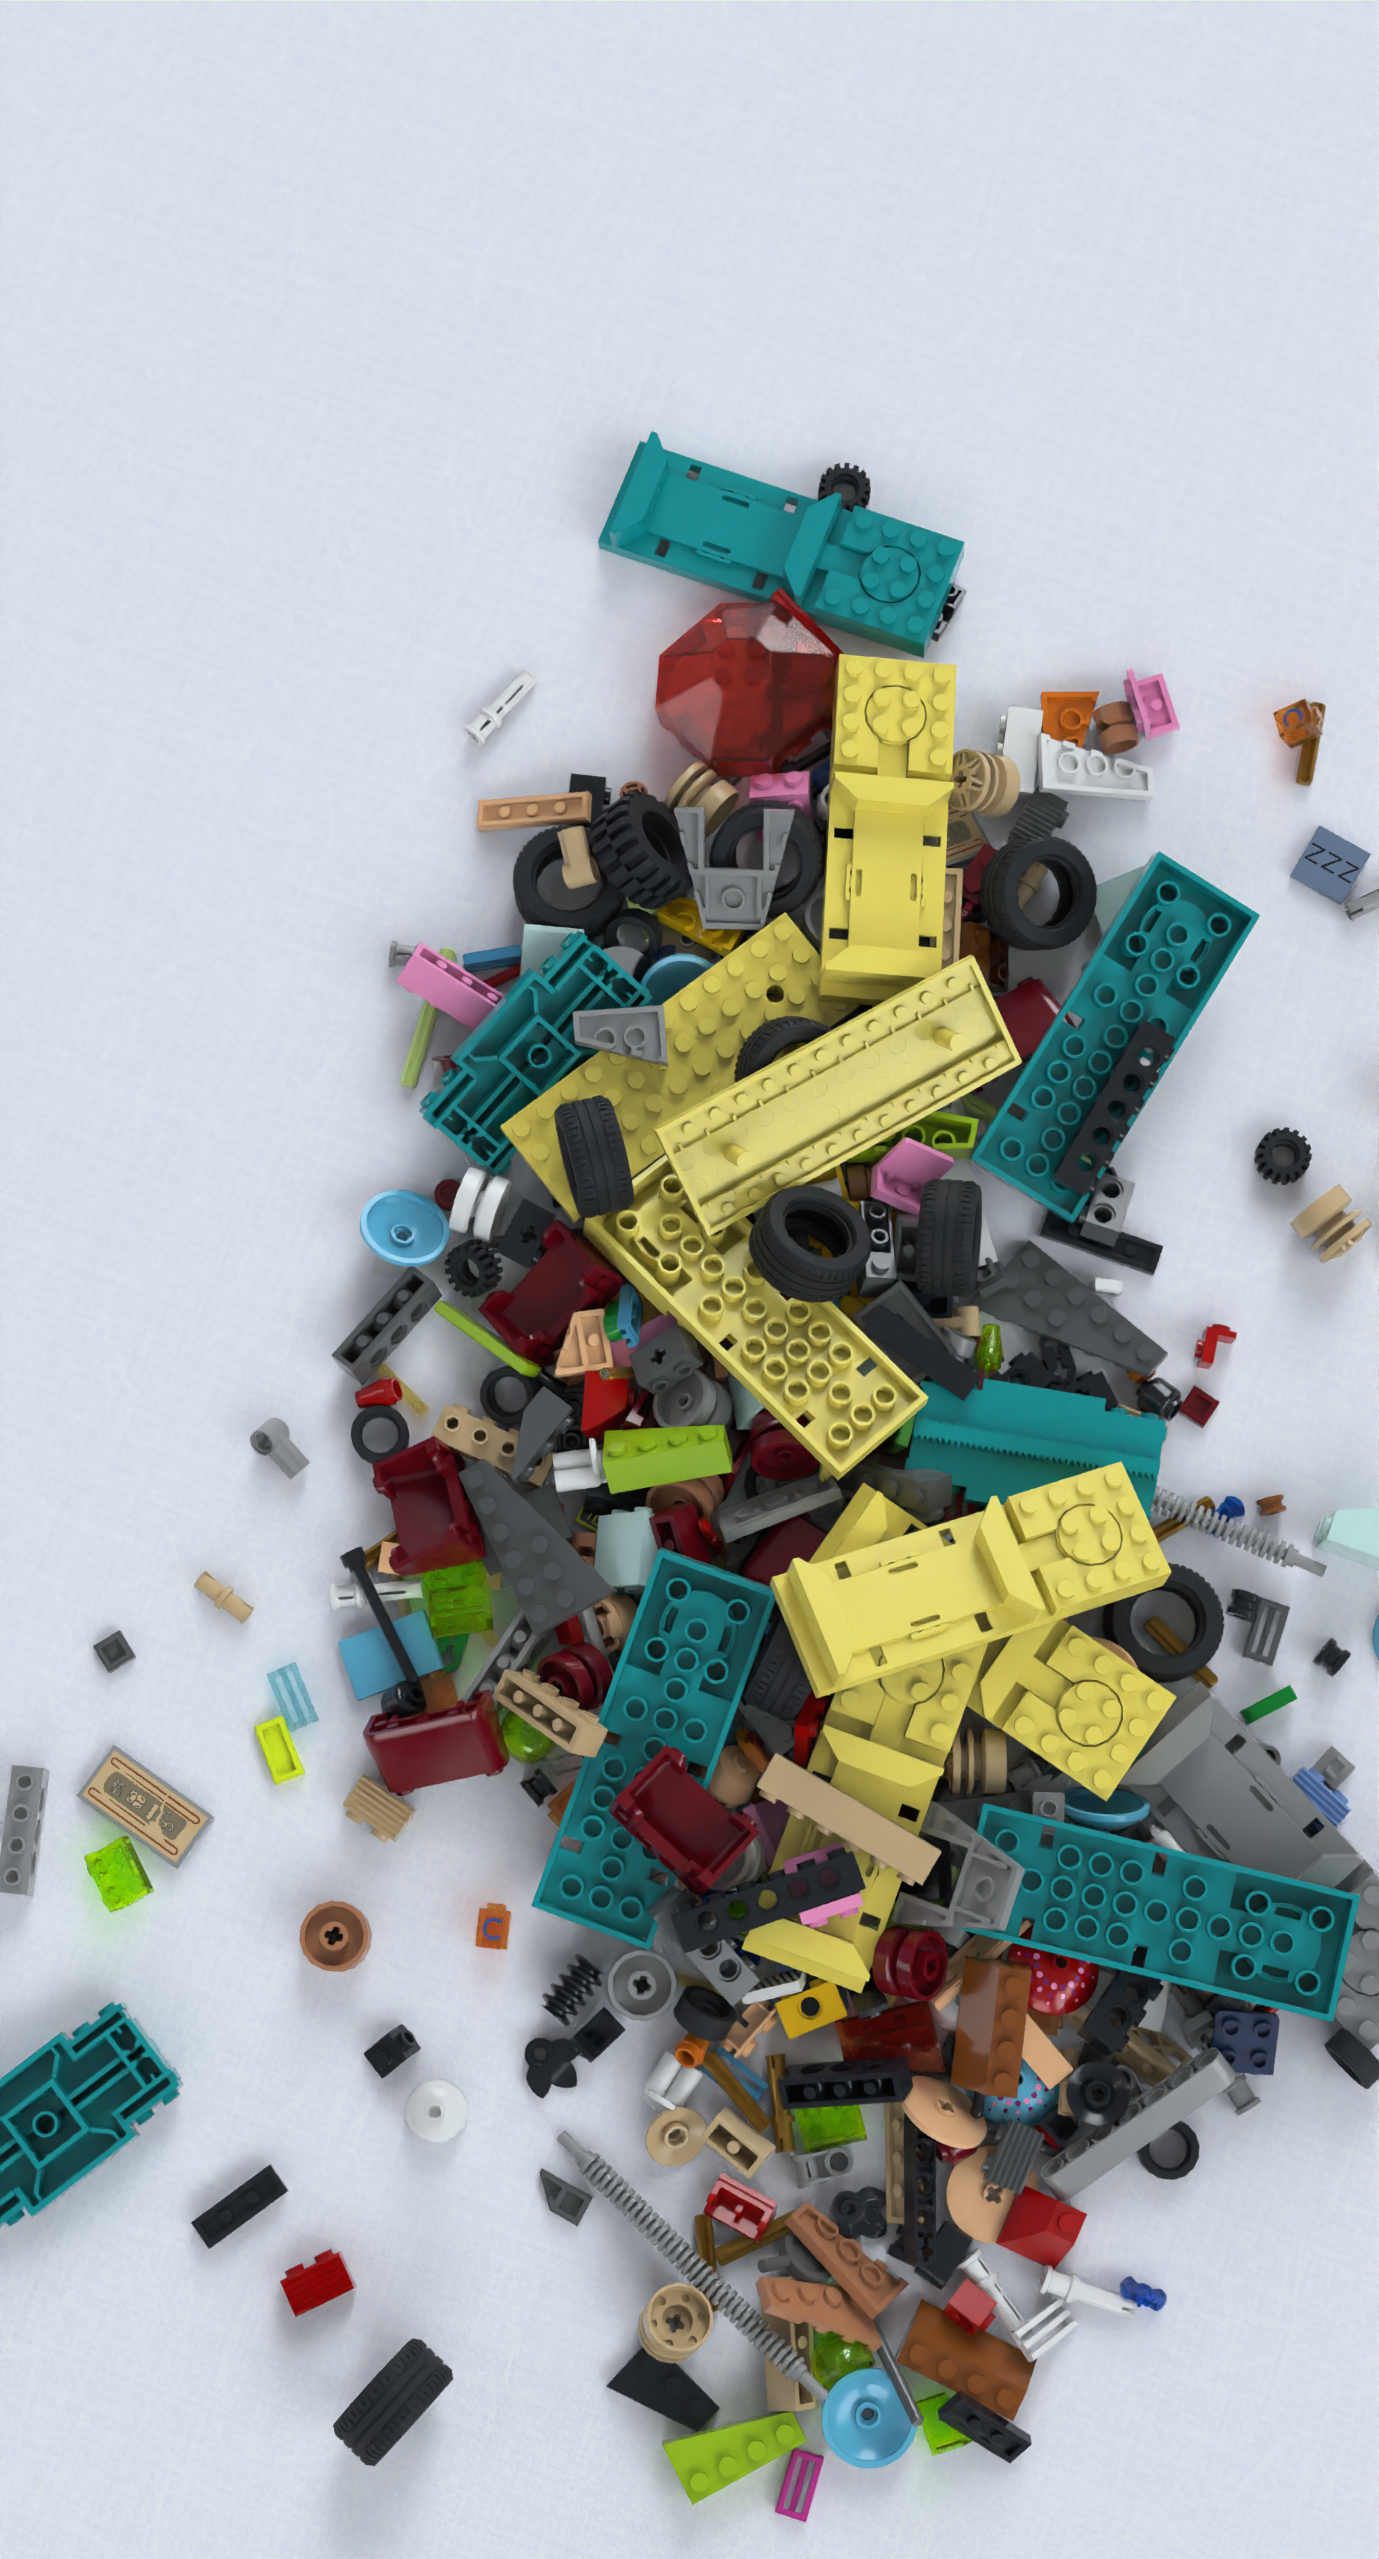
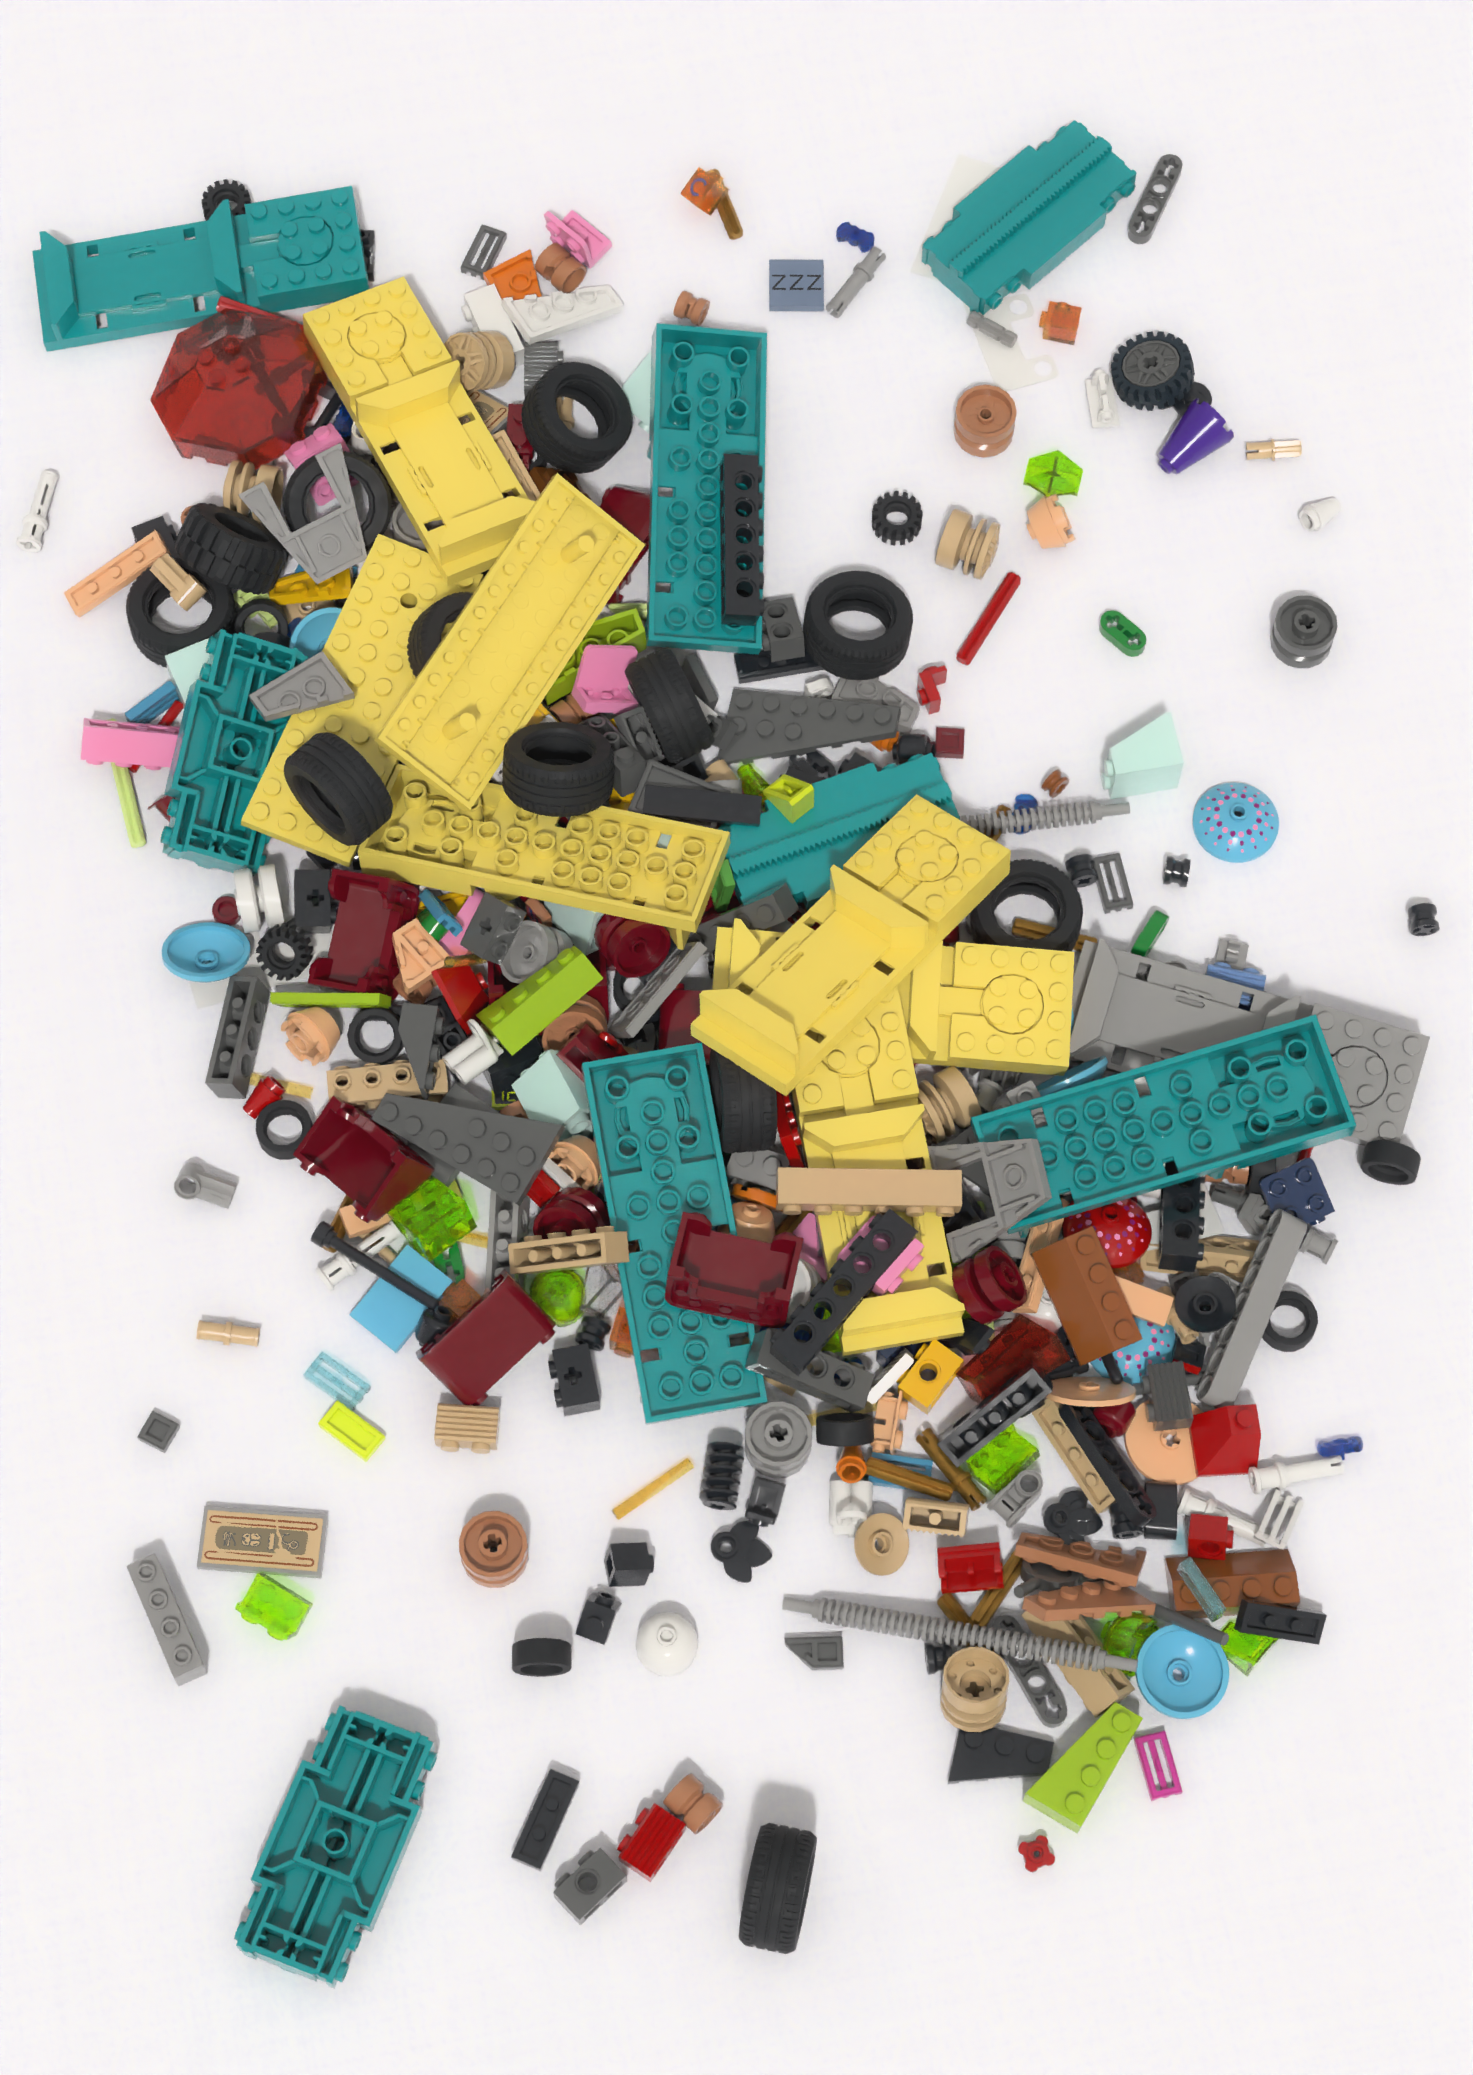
camera: 30 degrees left, 10 degrees down
light grey bush [389,941,419,967] -> none
clear orange brick [475,1903,512,1951] -> none
none -> light nougat cone [281,1006,340,1066]
none -> dark grey tile [460,224,507,280]
none -> black tyre [512,1638,572,1677]
none -> black brick [548,1343,600,1417]
none -> dark grey brick [553,1848,627,1925]
none -> black brick [604,1542,654,1587]
none -> clear yellow bar [612,1458,694,1520]
none -> nougat wheel [663,1773,724,1835]
none -> nougat wheel [673,290,710,326]
none -> dark grey tile [681,654,718,711]
none -> neon yellow slope [762,774,814,824]
none -> black tyre [803,571,913,680]
none -> light grey wing [831,677,920,734]
none -> black wheel [924,1641,952,1675]
none -> red axle [956,572,1021,665]
none -> dark grey beam [992,1615,1067,1728]
none -> red plate [1018,1835,1055,1872]
none -> clear light blue tile [1177,1557,1226,1623]

